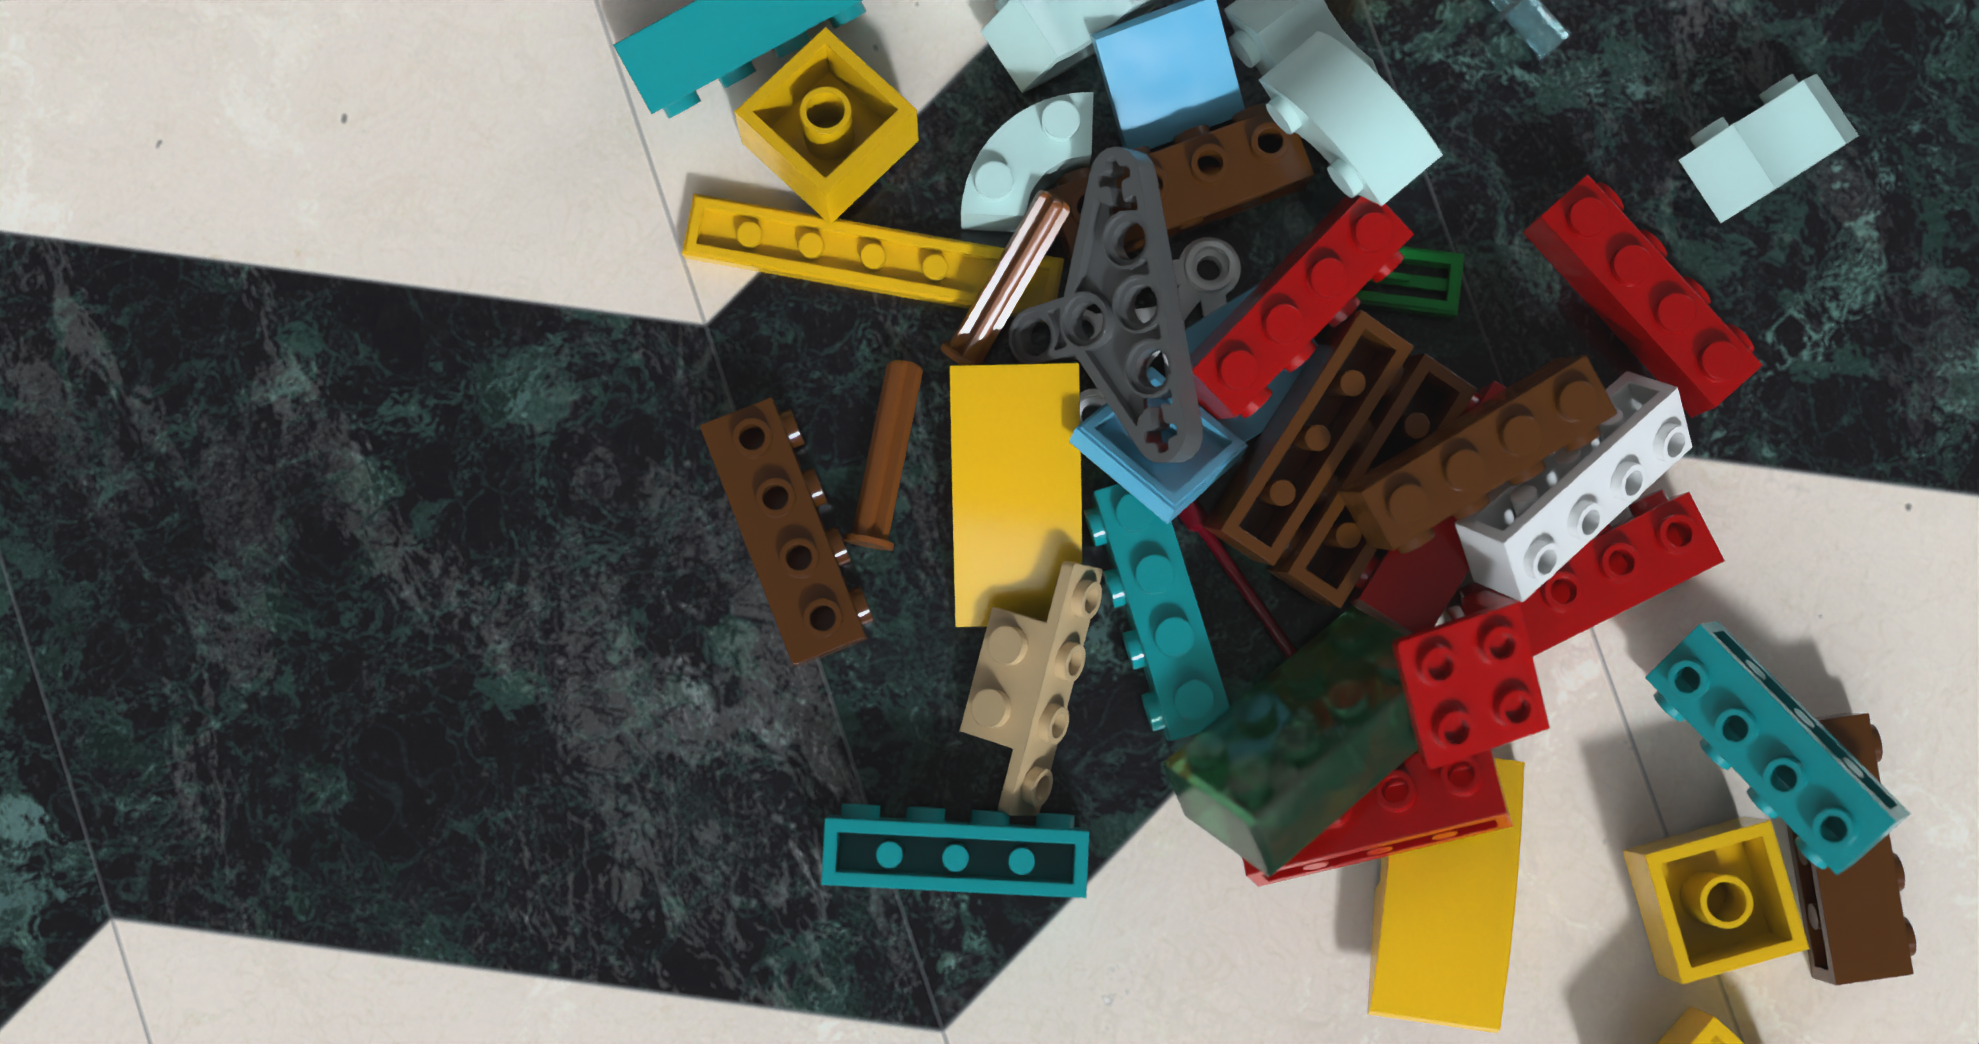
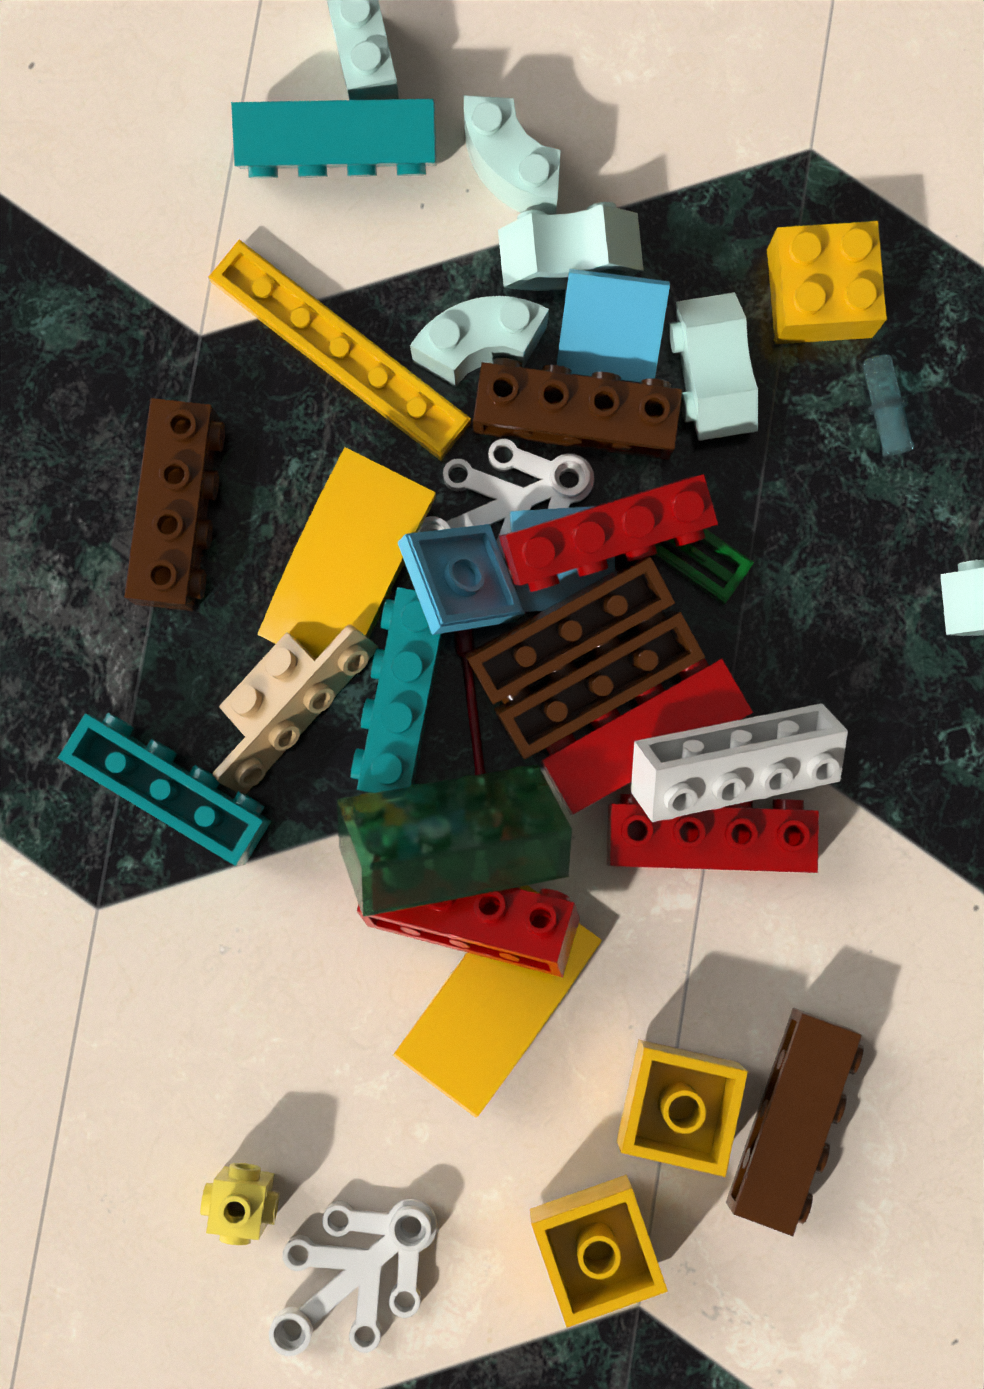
camera: 30 degrees right, 0 degrees up
yellow brick [734,27,919,225] -> none
dark orange axle [843,360,923,551] -> none
axle [940,190,1070,366] -> none
dark grey beam [1009,147,1203,463] -> none
light aqua brick [1259,31,1442,206] -> none
reddish brown brick [1338,355,1618,554] -> none
red bracket [1392,590,1550,769] -> none
red brick [1522,174,1763,417] -> none
teal brick [1645,621,1911,875] -> none

